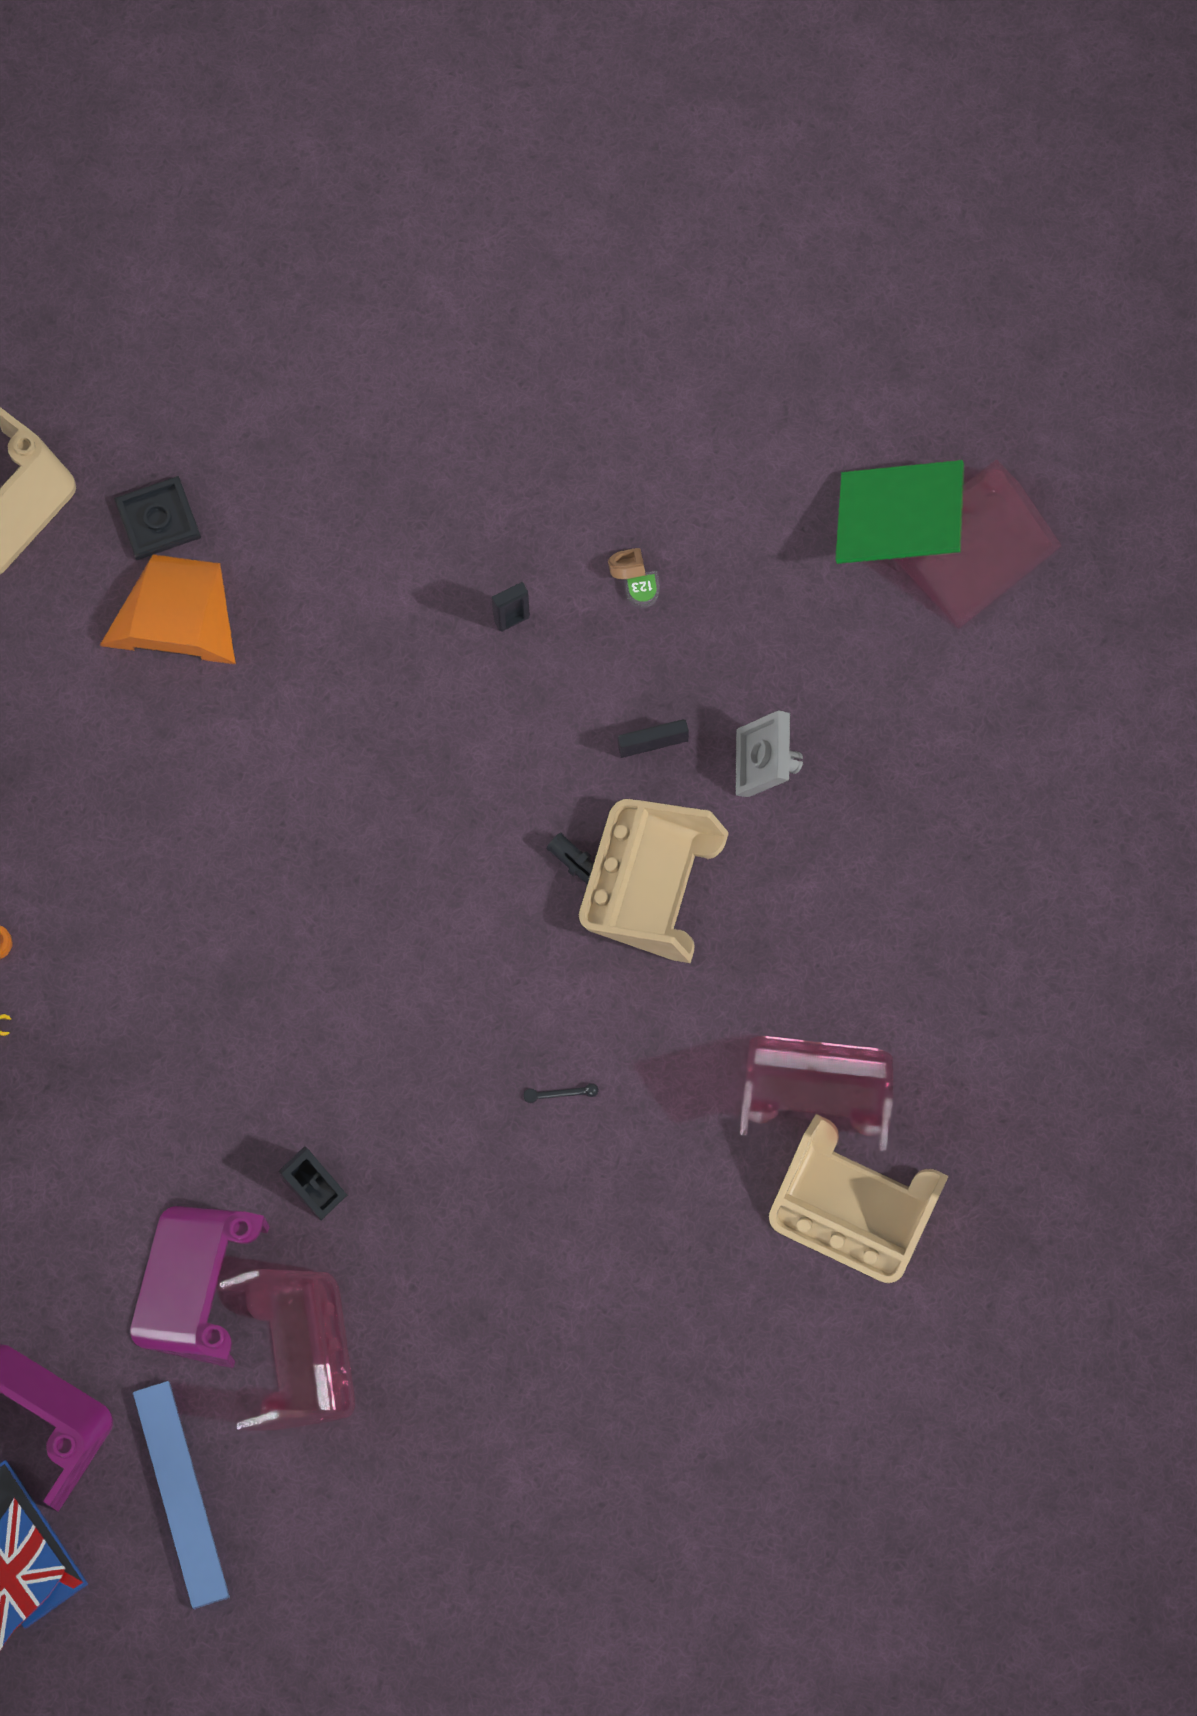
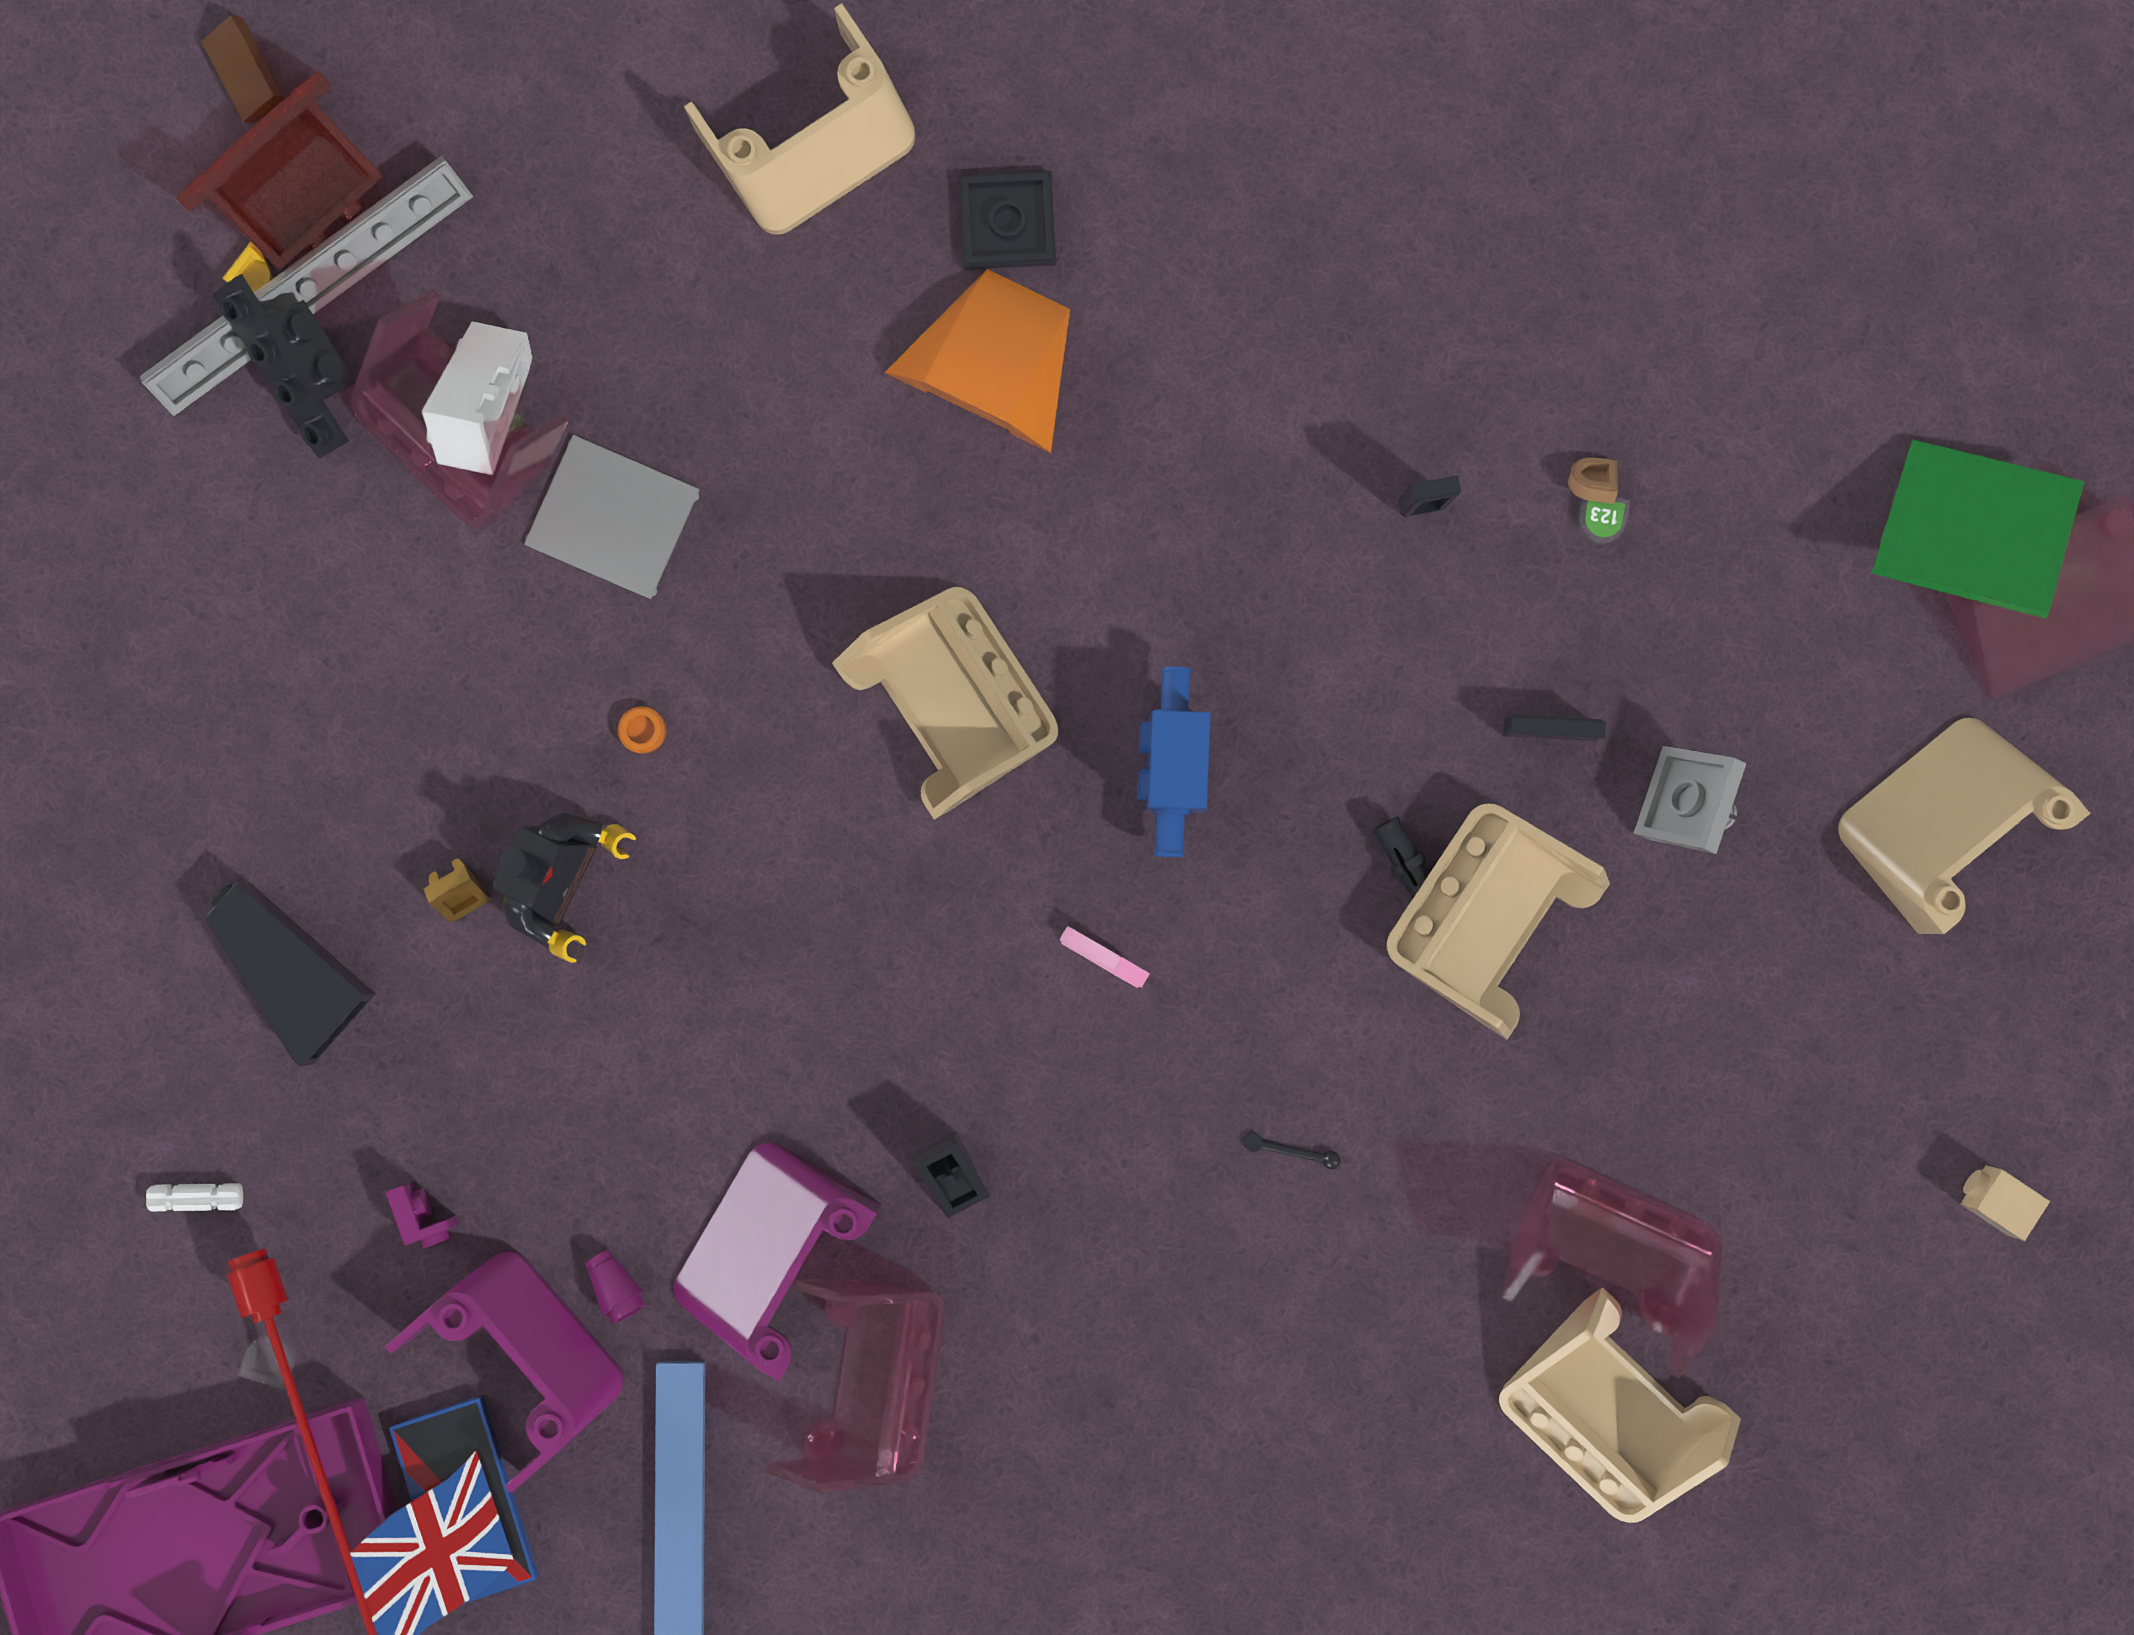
camera: 10 degrees right, 15 degrees up
none -> magenta cone [585,1250,646,1325]
none -> tan windscreen [832,587,1058,820]
none -> bright pink tile [1059,926,1150,988]
none -> blue brick [1137,666,1210,857]
none -> tan windscreen [1838,718,2090,934]
none -> tan brick [1961,1165,2050,1241]

